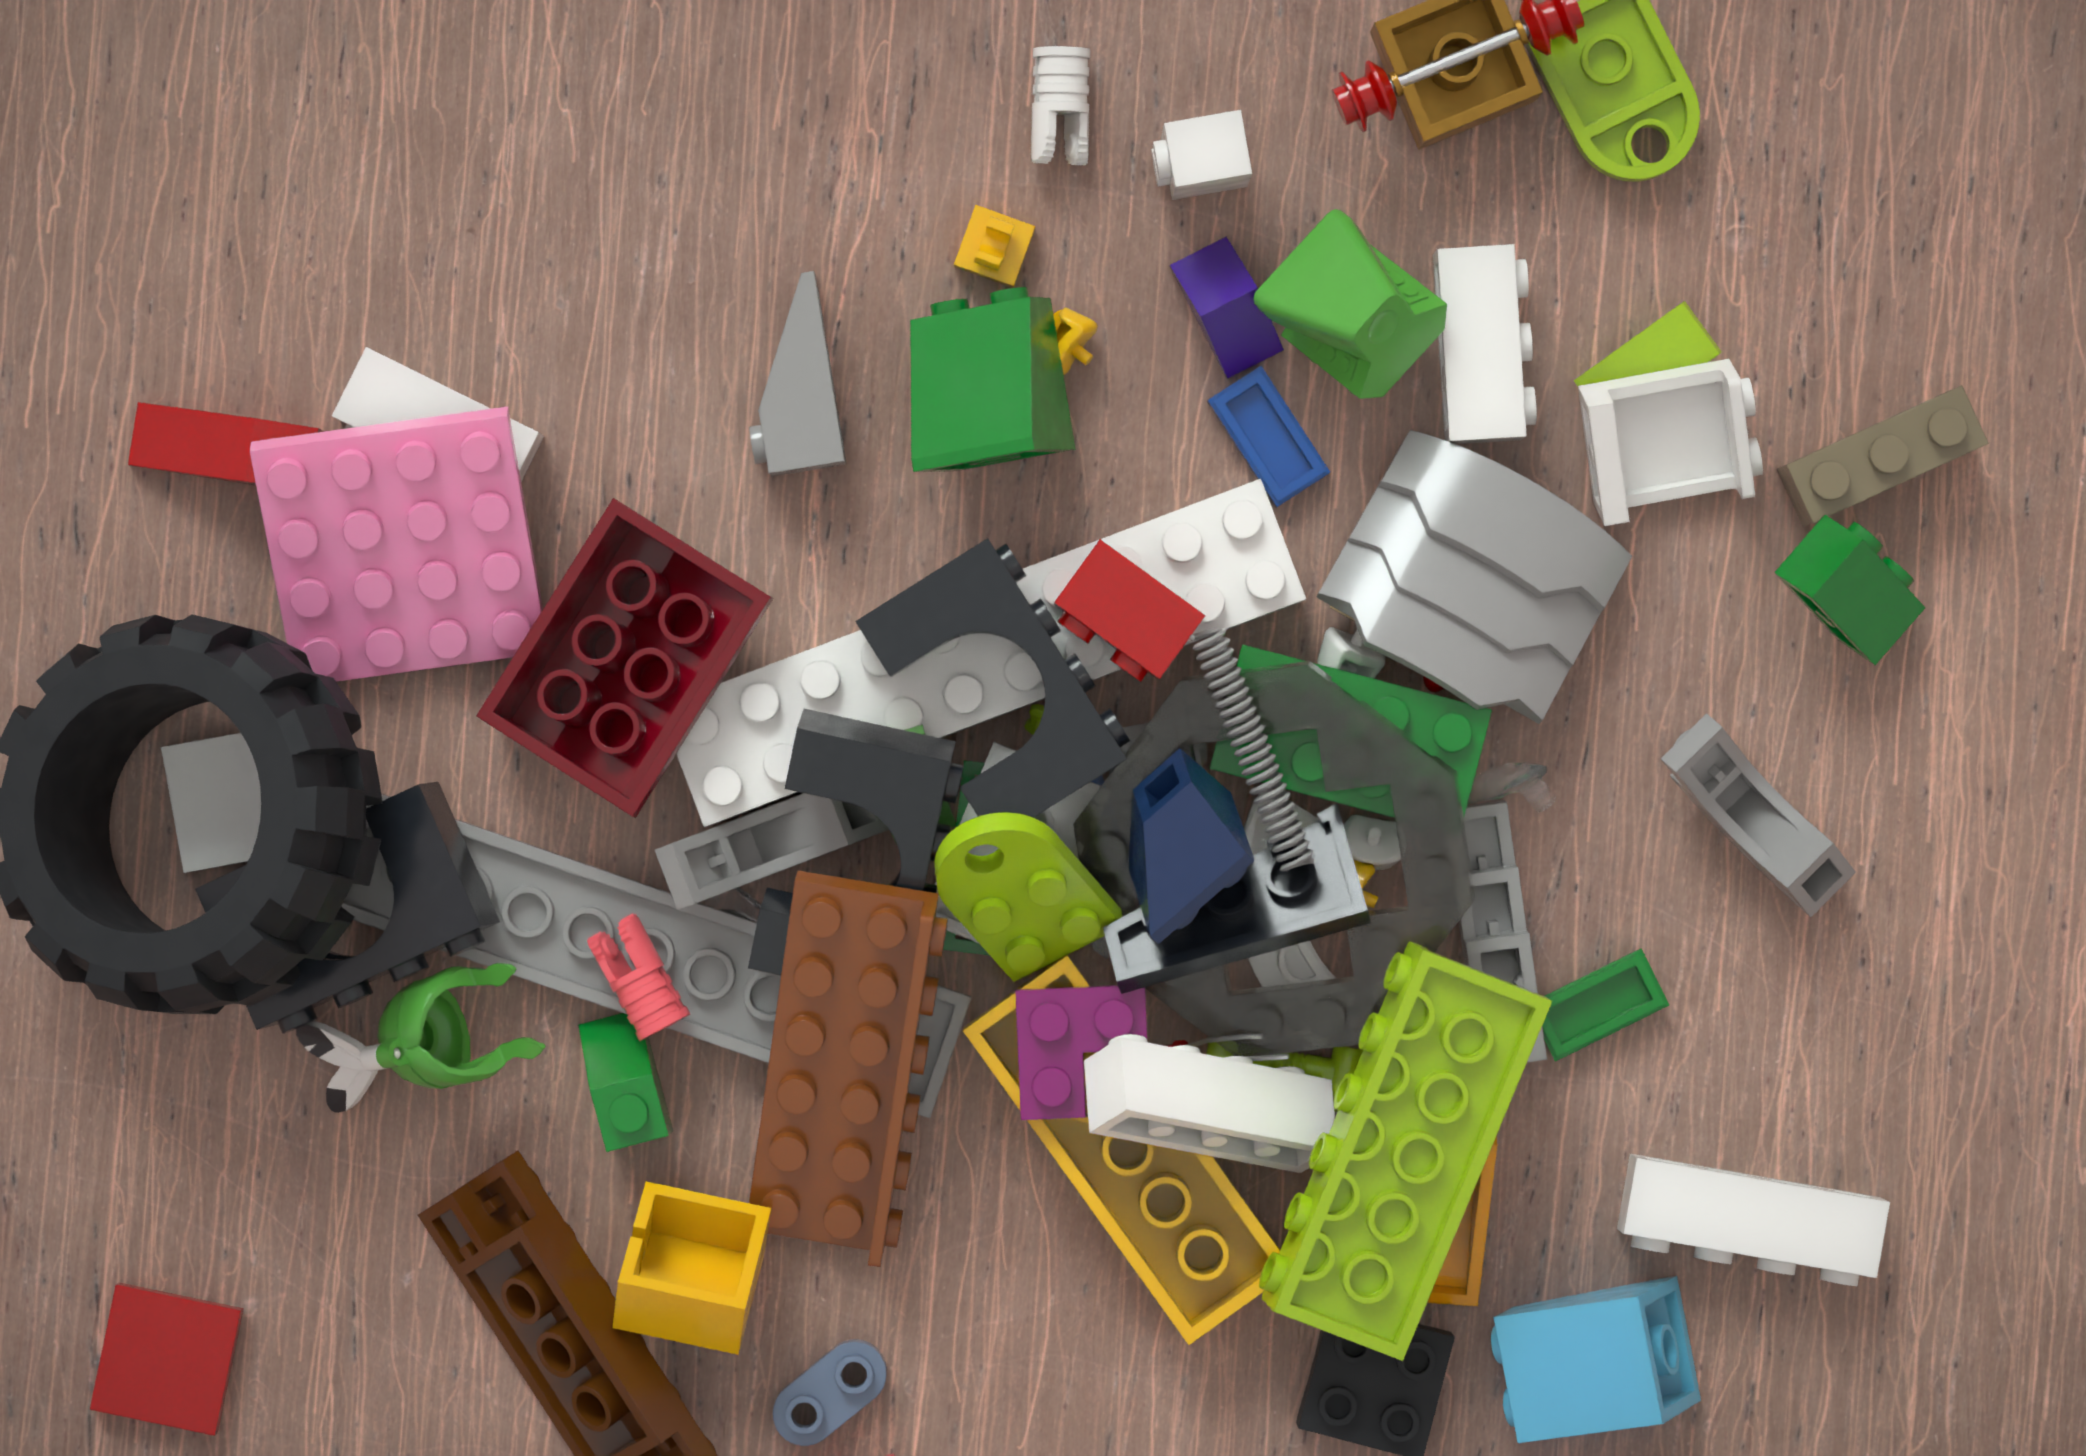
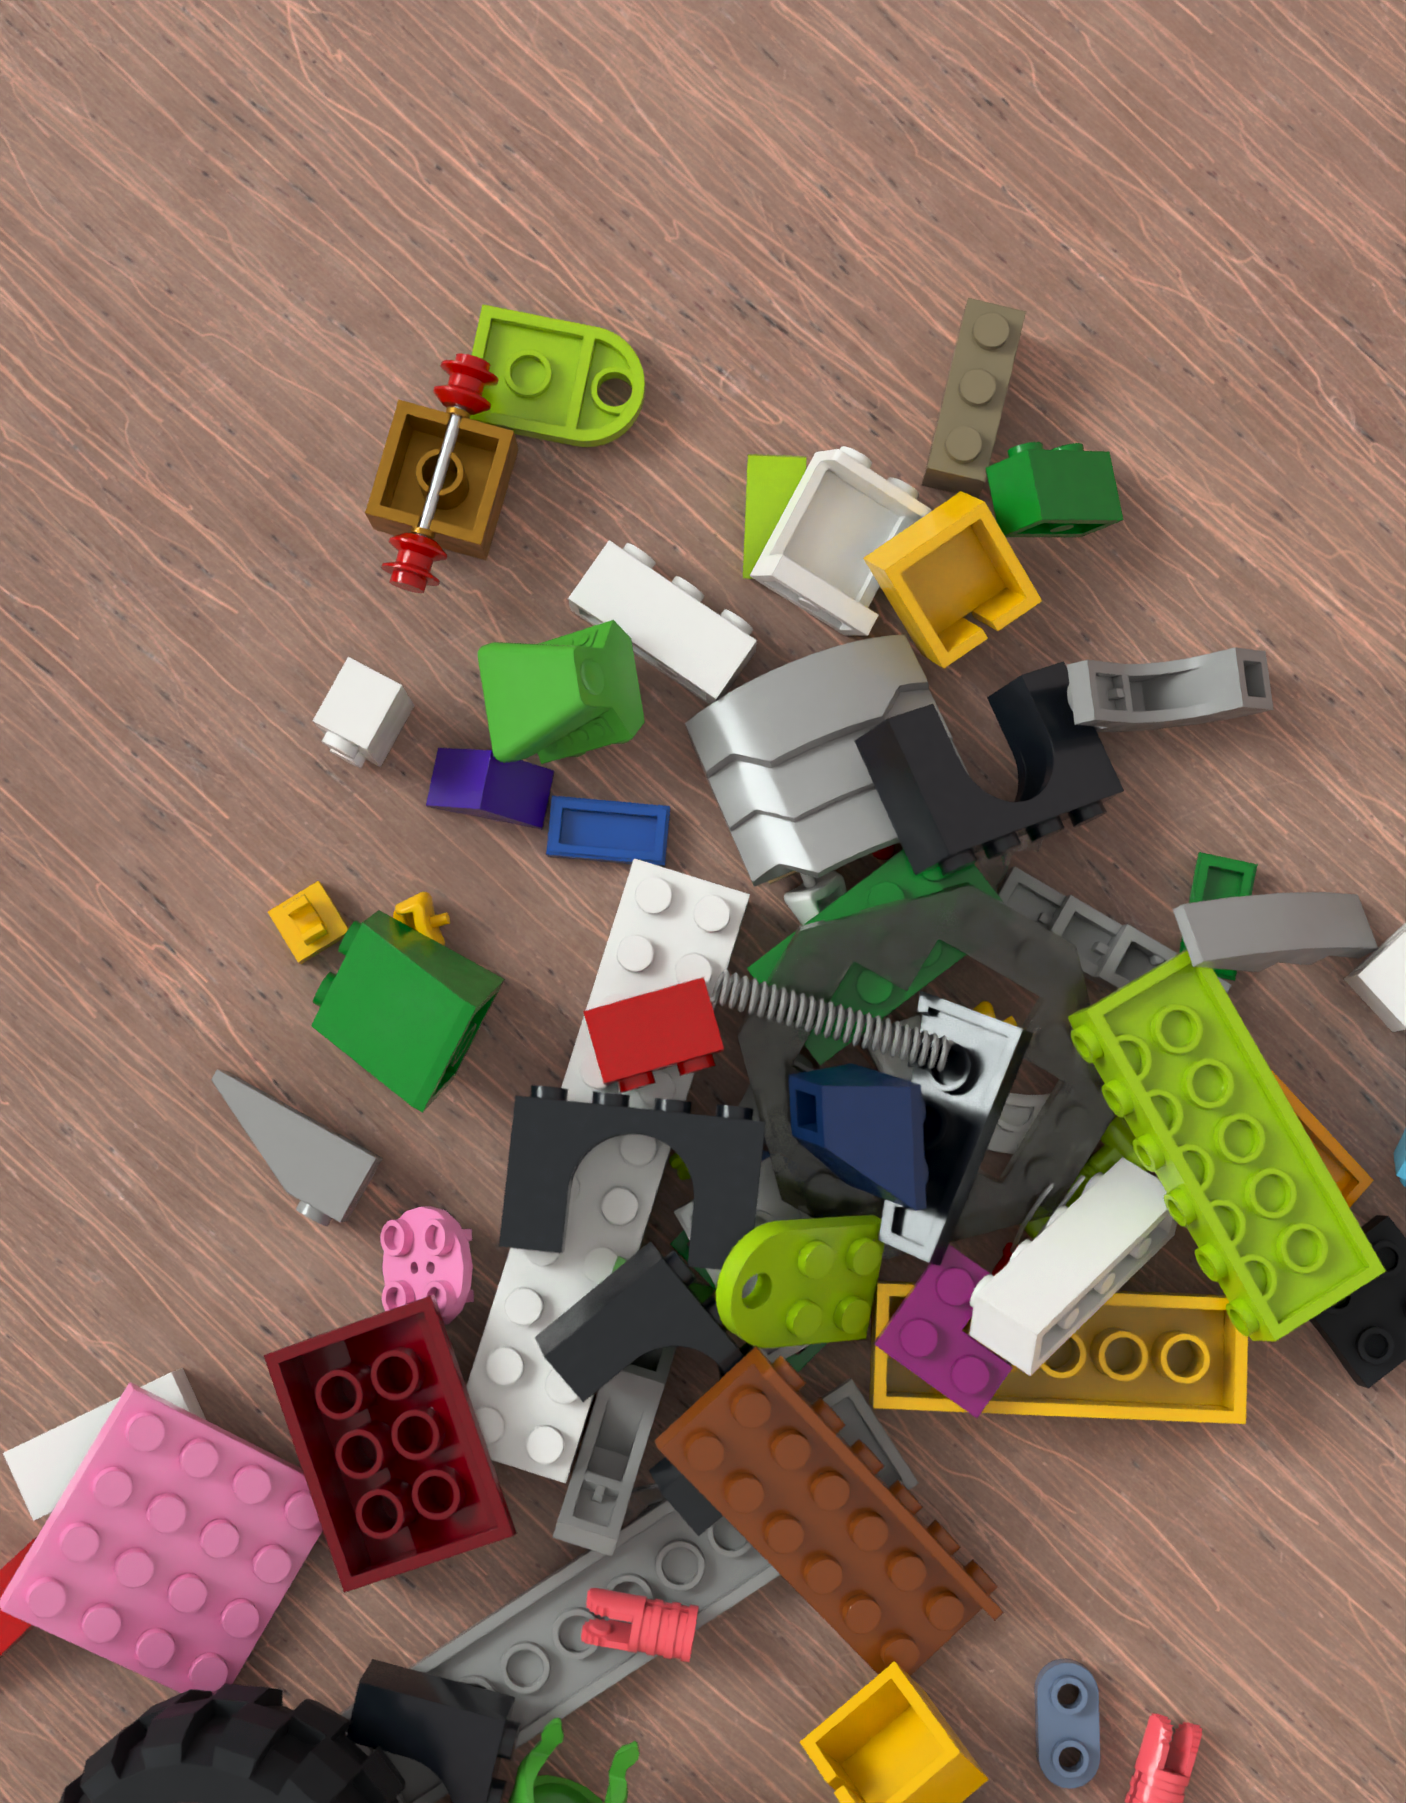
camera: 50 degrees left, 5 degrees down
green slope [578,1013,673,1152] -> none
white hinge [1031,46,1090,165] -> none
white piece [1344,815,1407,870] -> none
none -> bright pink plate [380,1206,474,1325]
none -> black arch [854,661,1124,876]
none -> yellow piece [863,491,1042,669]
none -> light grey slope [1173,892,1378,972]

